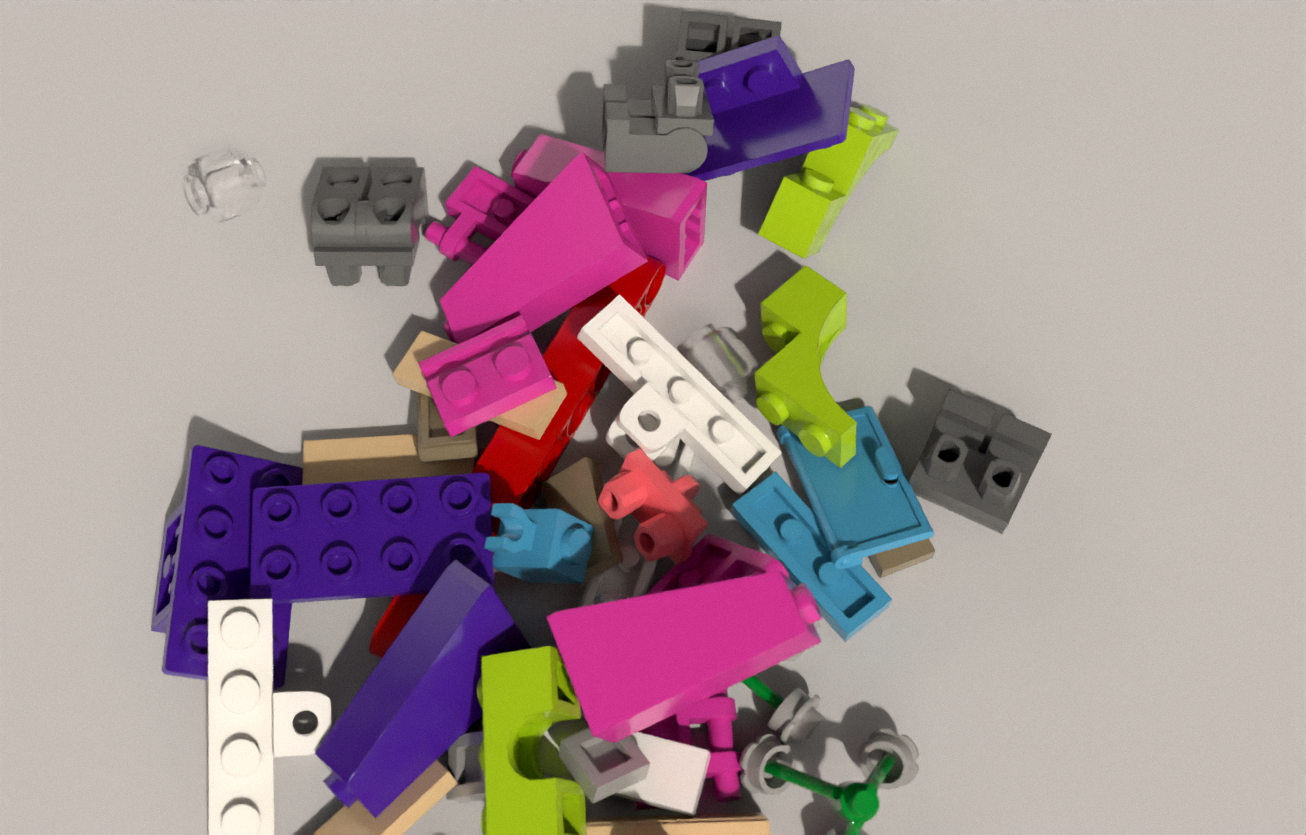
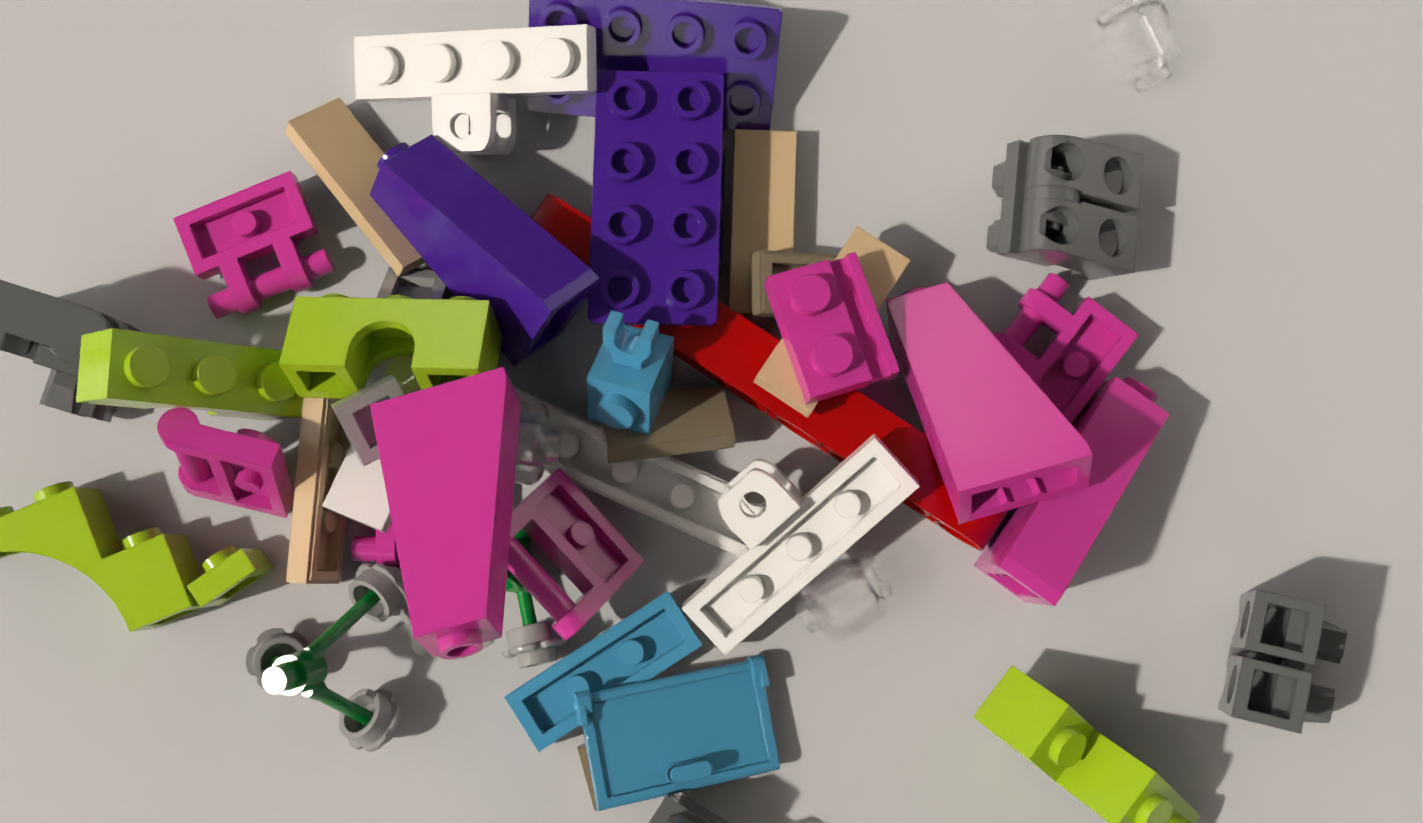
camera: 90 degrees right, 20 degrees up
coral hips [598,448,708,565] -> none
dark grey hips [602,60,714,174] -> none
dark purple bracket [683,35,855,181] -> none
lime arch [755,265,856,468] -> none

